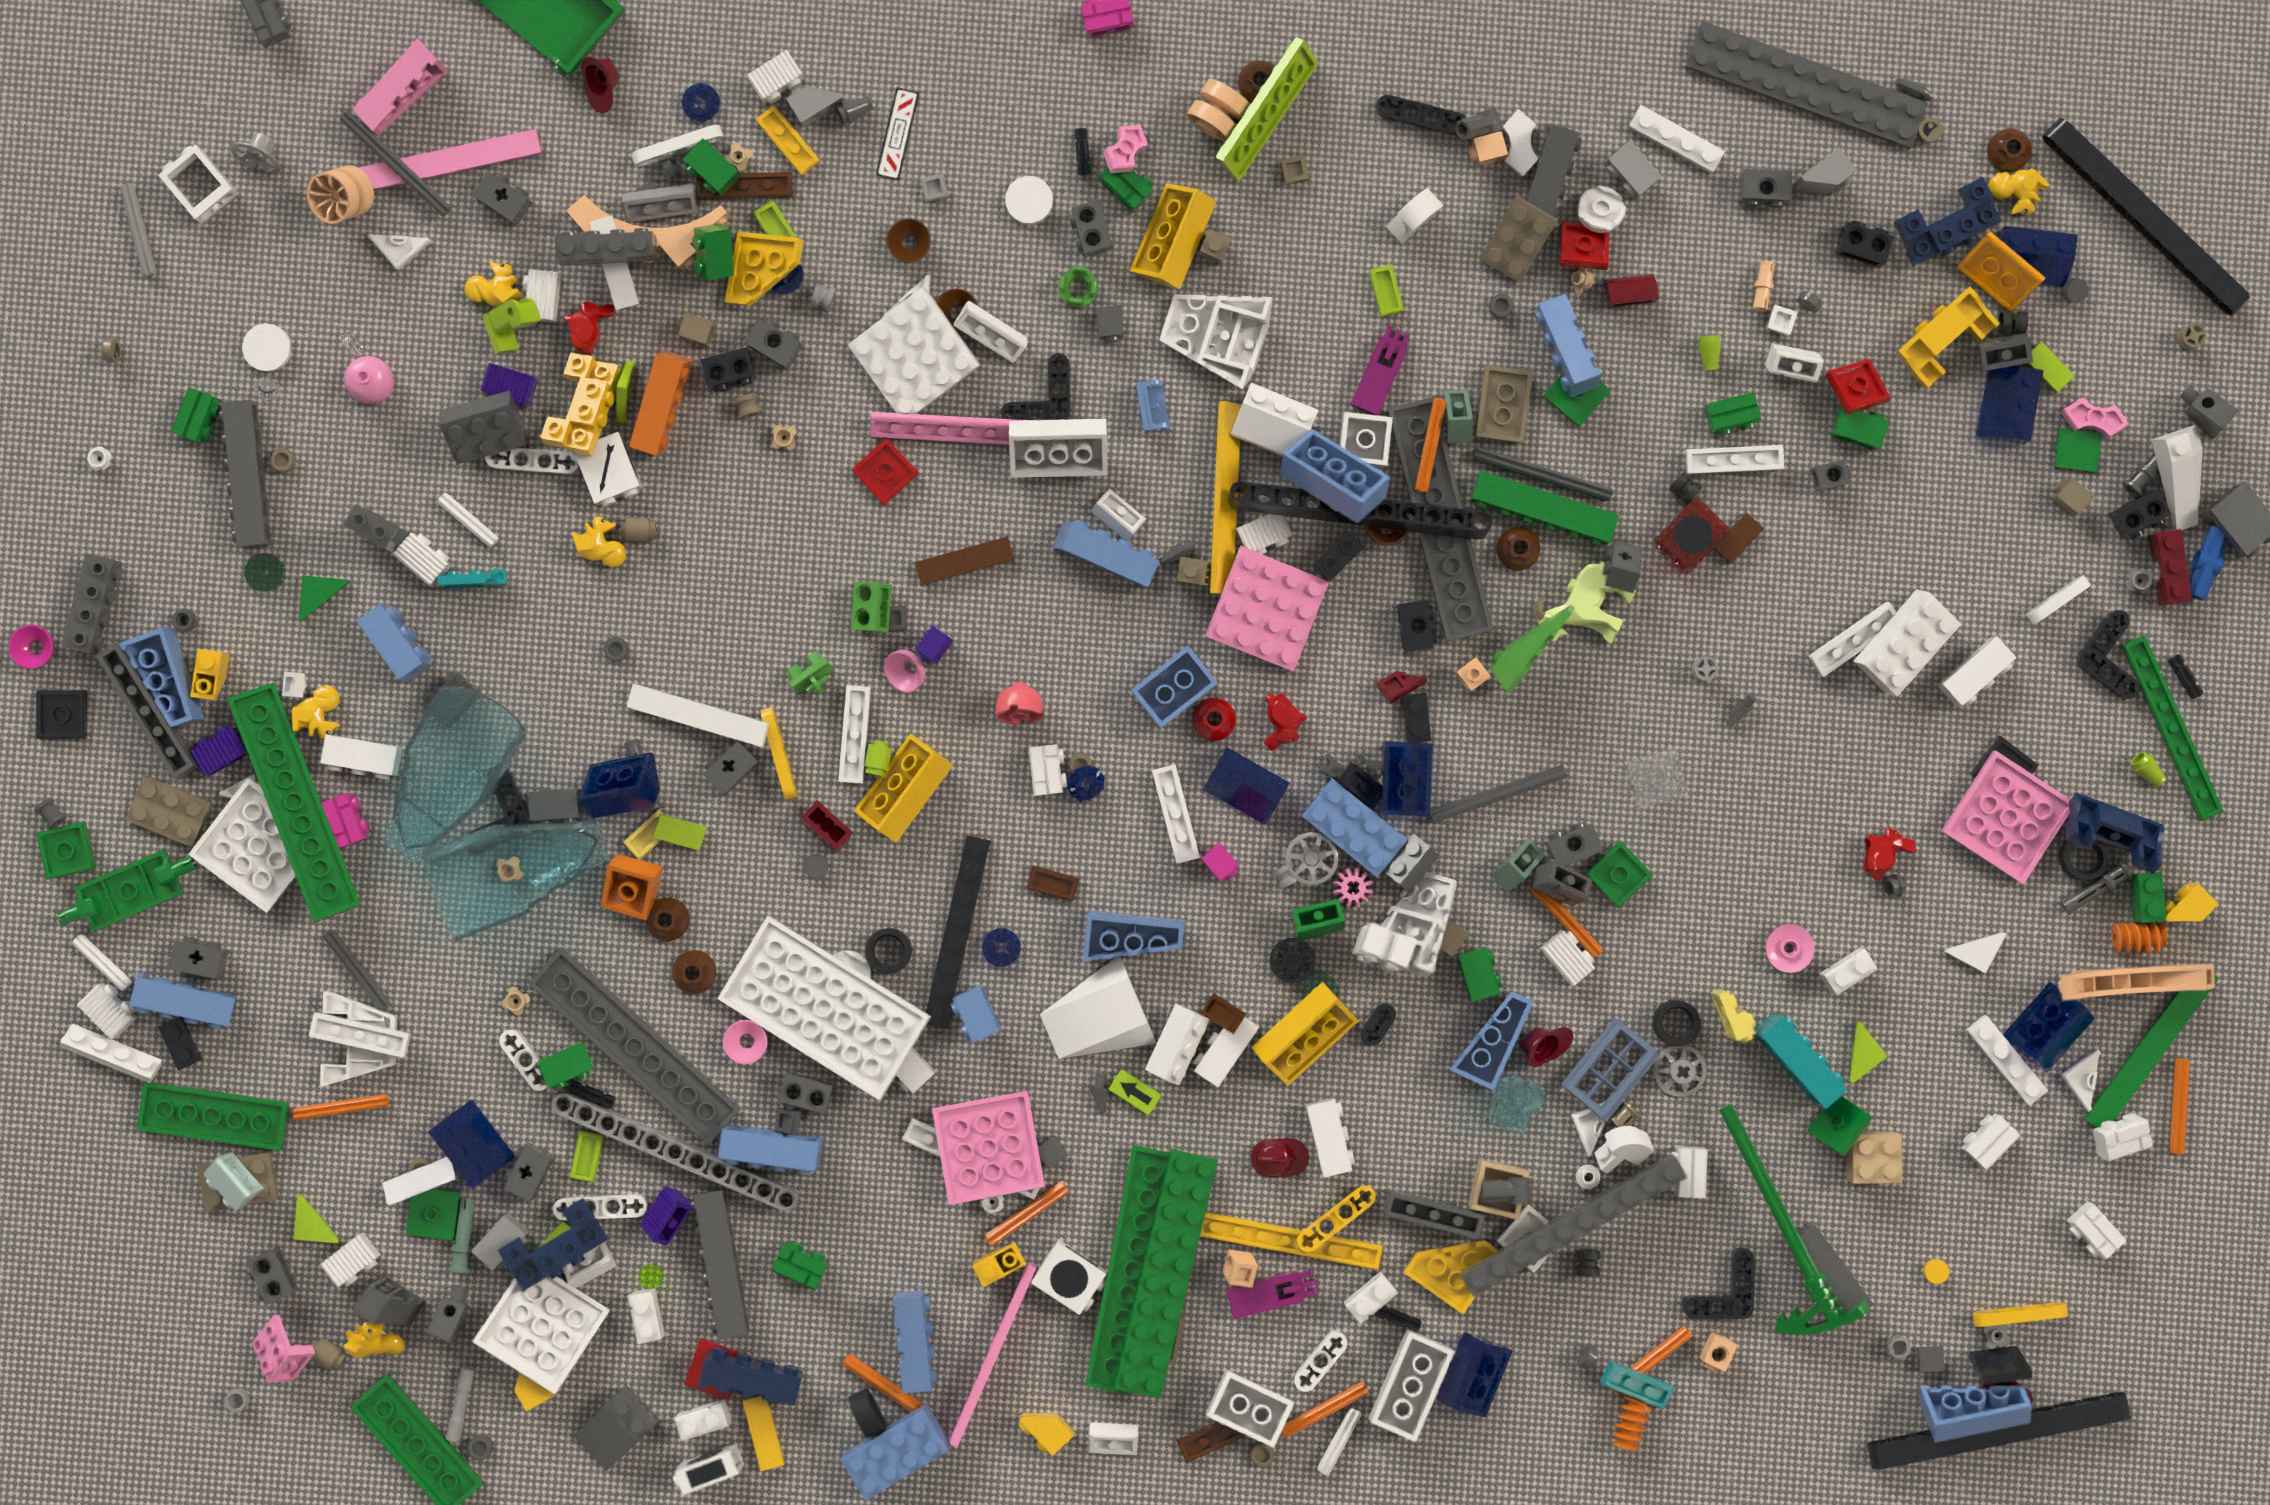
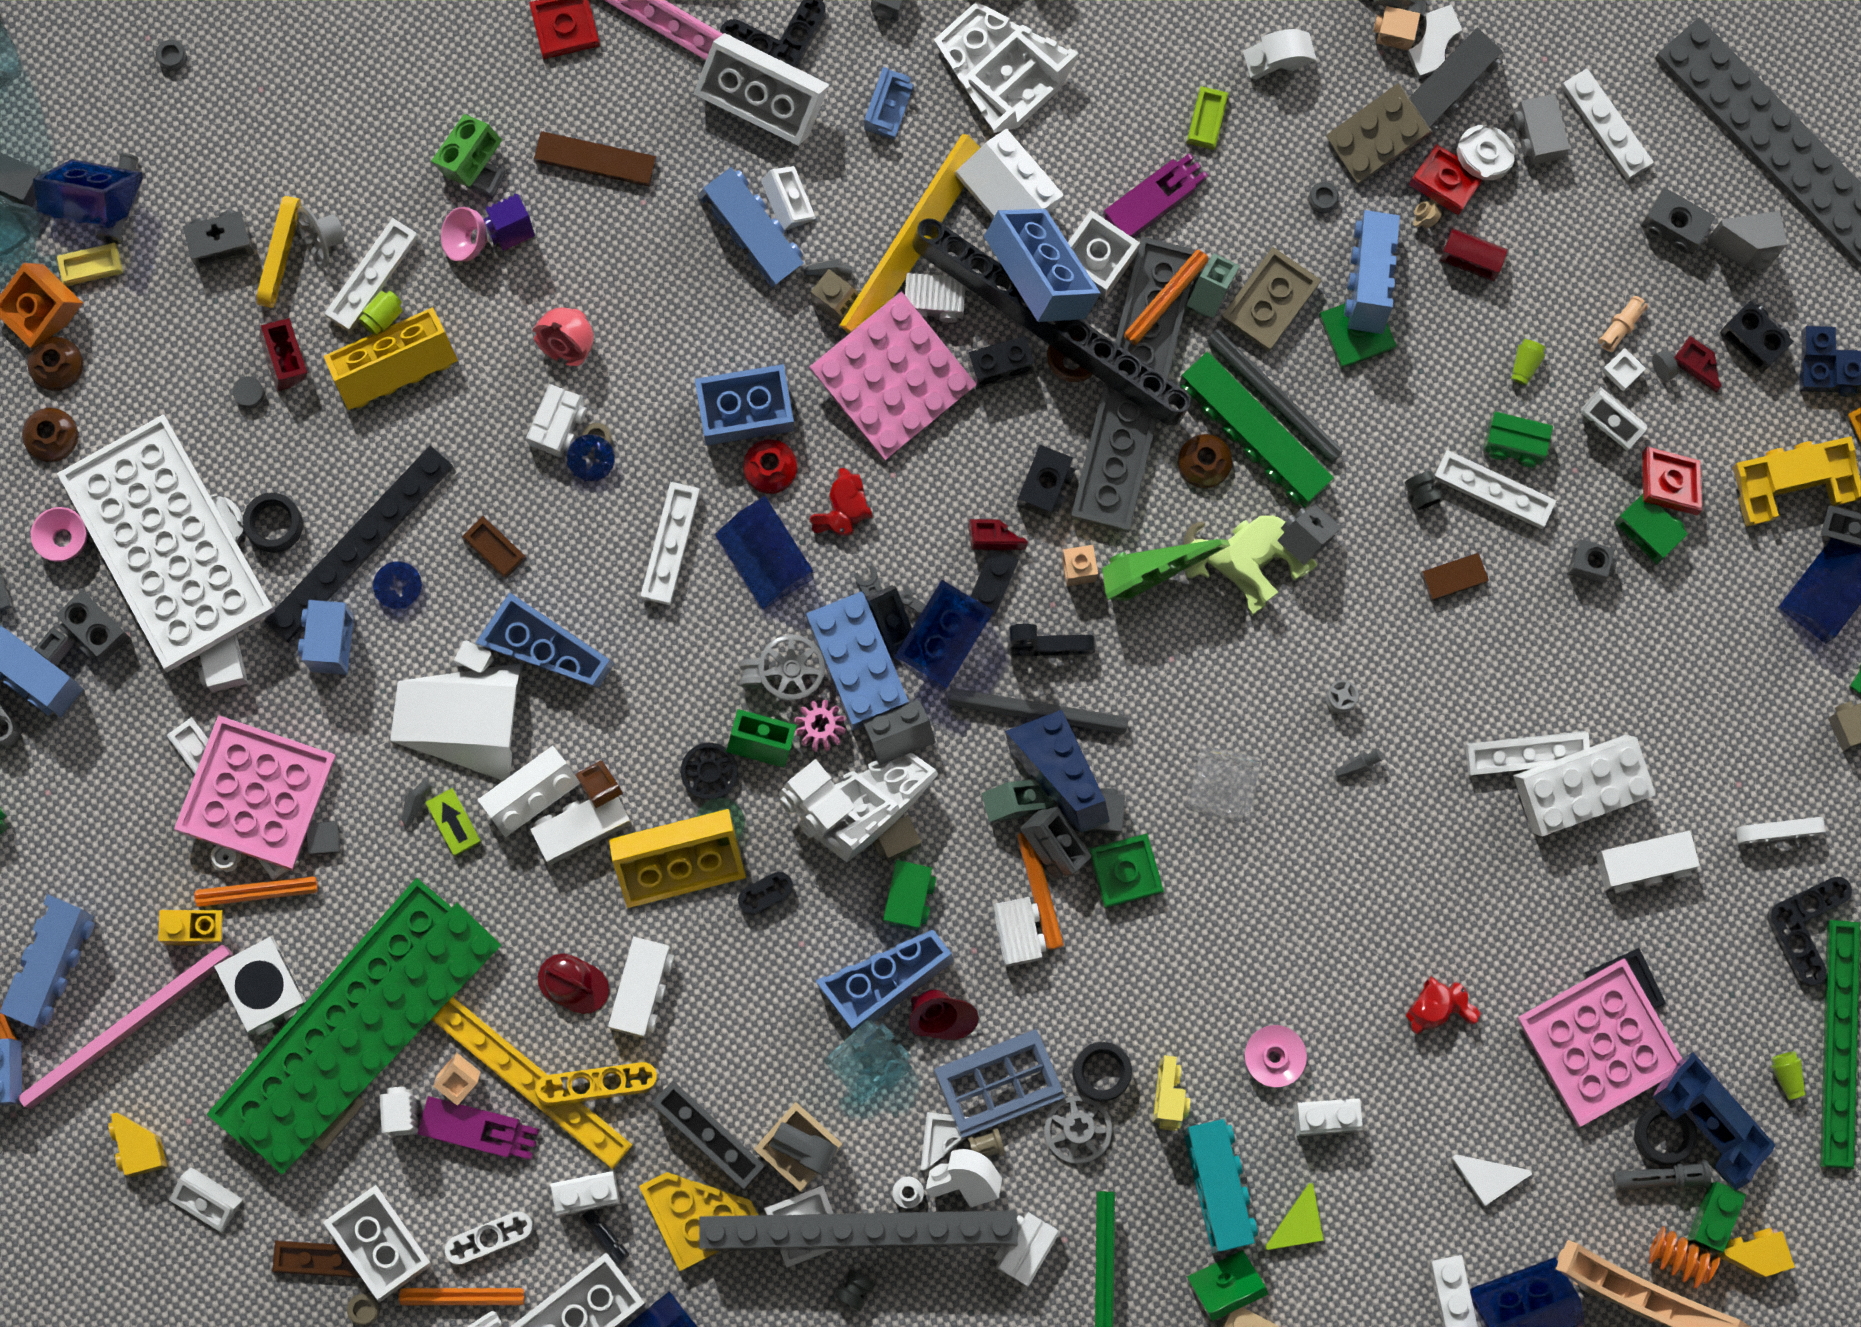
camera: 25 degrees right, 10 degrees down
white tile [627,684,770,747] -> none
lime tile [653,813,707,851] -> none
bright green hips [787,652,835,695] -> none
dark pink brick [1200,843,1239,881] -> none
clear red brick [1653,496,1731,573] -> none
dark grey plate [1884,874,1906,897] -> none
none -> light grey wheel [297,206,344,268]
none -> white brick [380,1087,420,1137]
none -> white slope [454,640,494,673]
none -> dark blue wedge [1005,710,1110,832]
none -> black beam [1007,624,1095,657]
none -> dark red tile [1674,336,1721,393]

